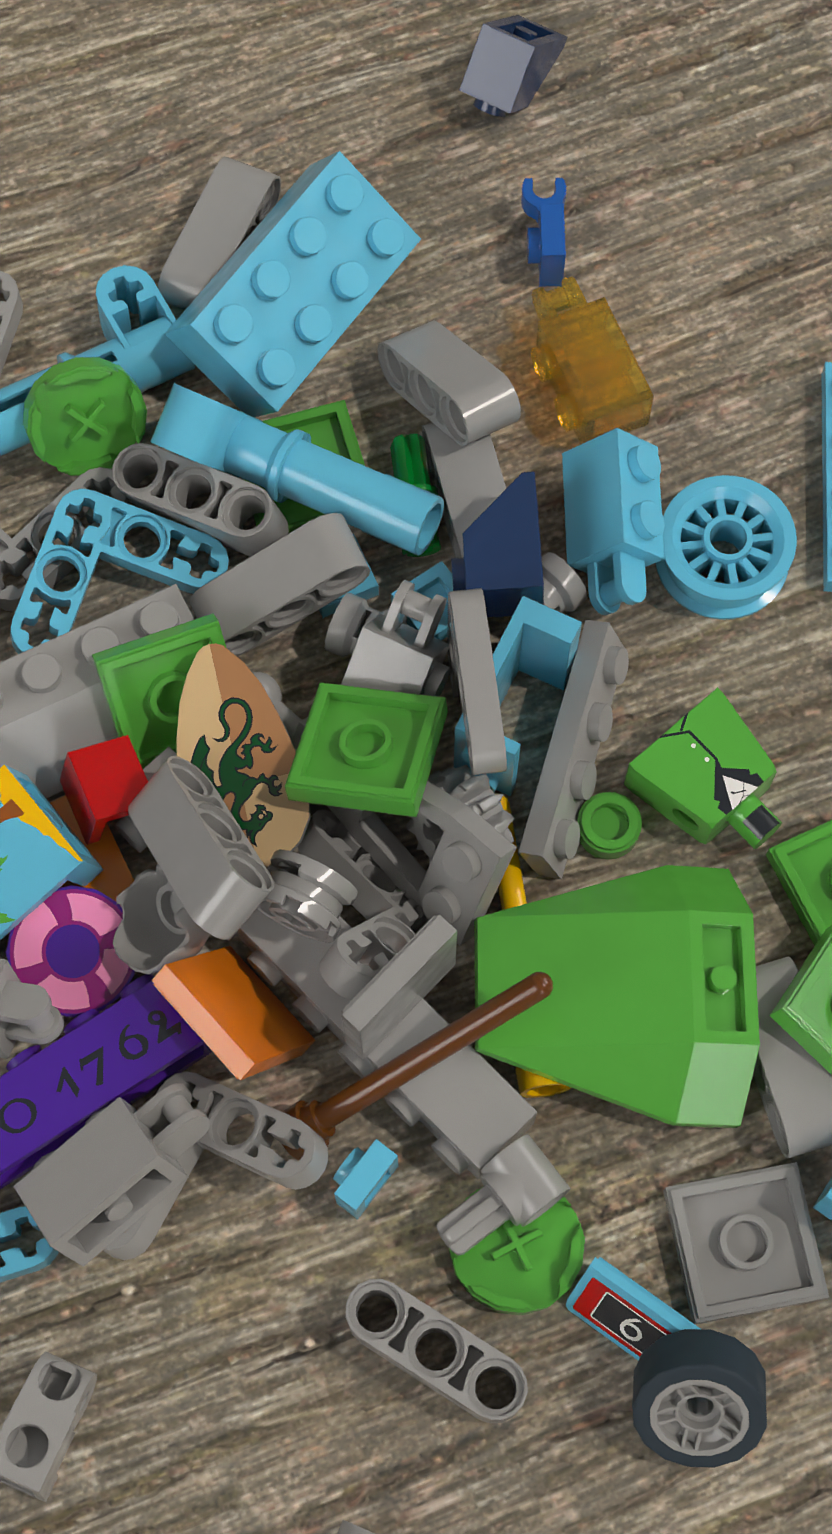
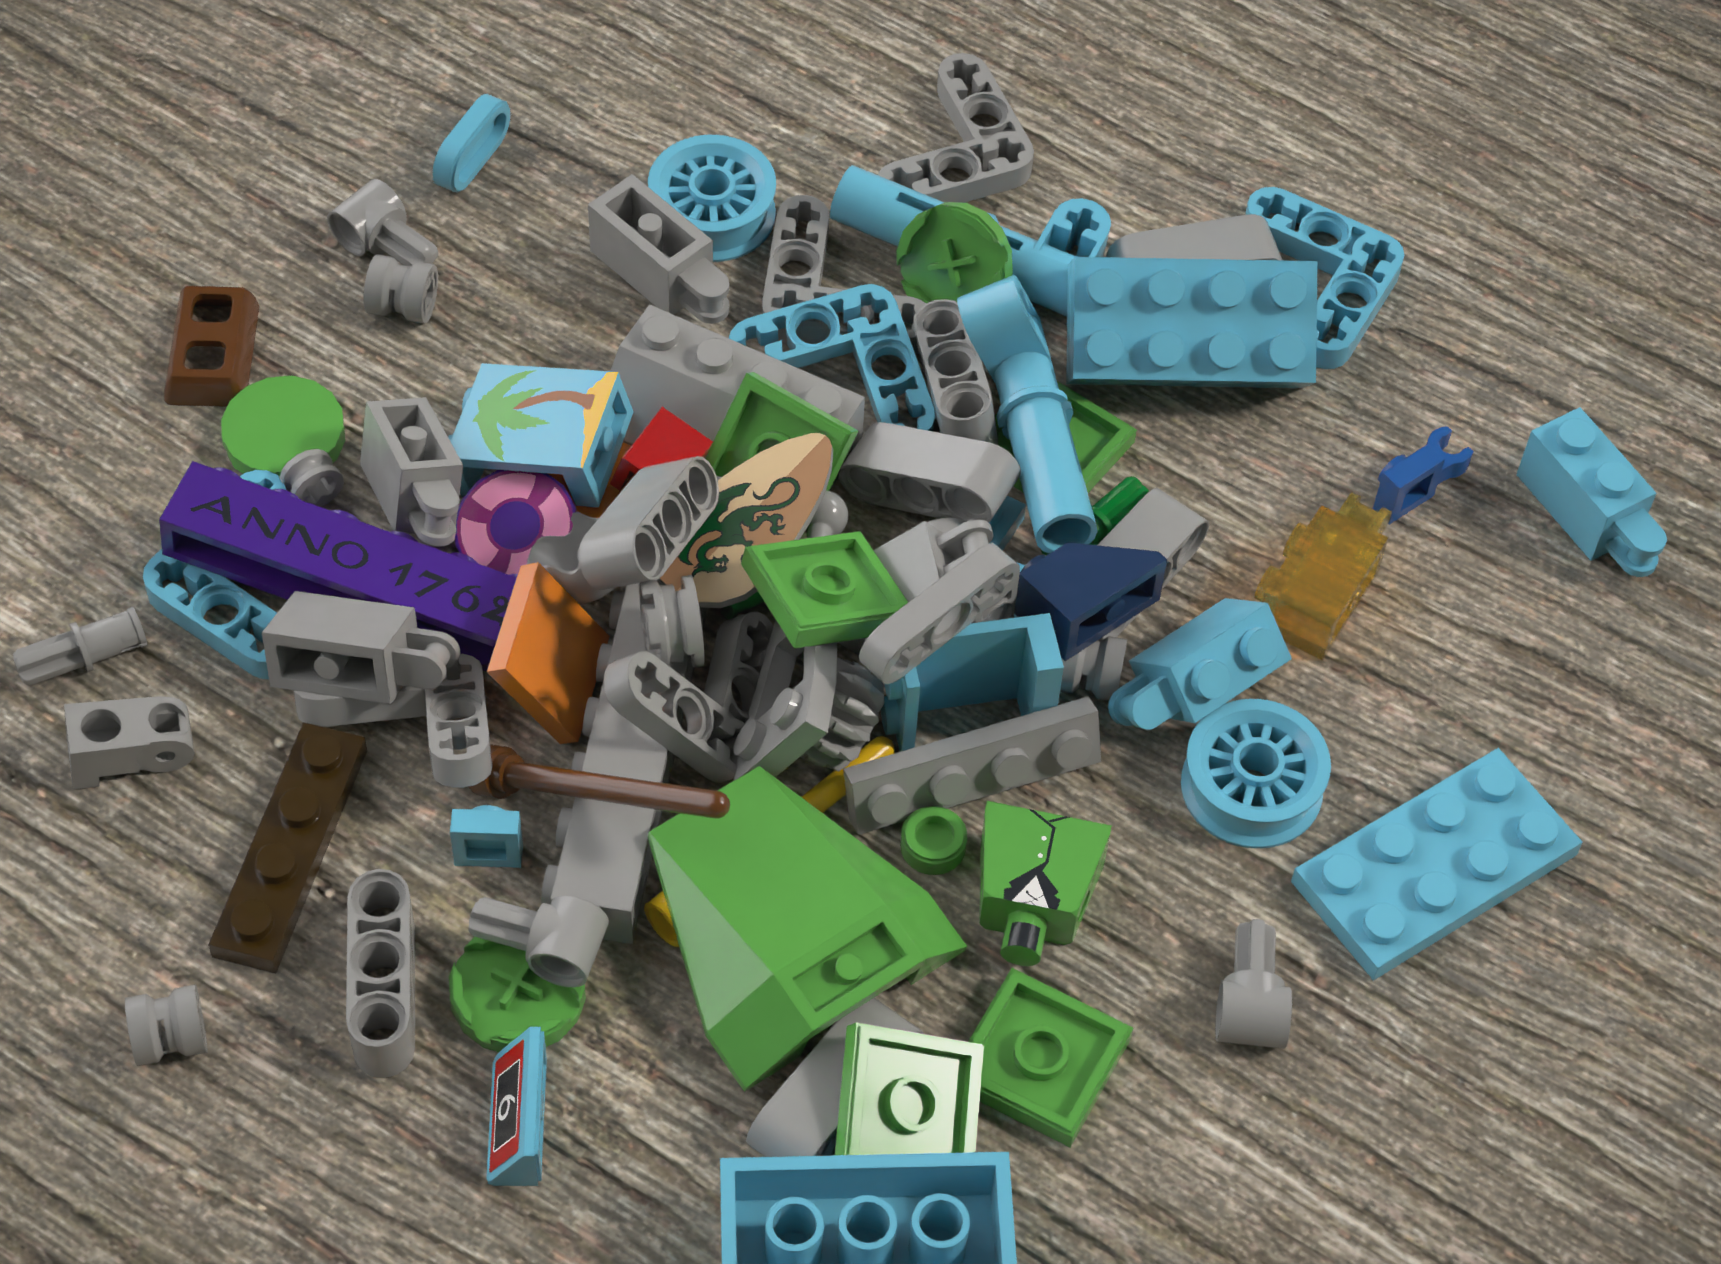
camera: 50 degrees right, 15 degrees down
light grey tile [342,914,457,1060] -> none
light grey beam [377,320,521,446] -> none
slope [459,15,568,117] -> none
black wheel [632,1329,767,1468] -> none
light grey tile [663,1162,829,1325] -> none
none -> dark brown plate [208,722,367,974]
none -> medium azure beam [1245,187,1405,369]
none -> medium azure brick [1516,407,1667,577]

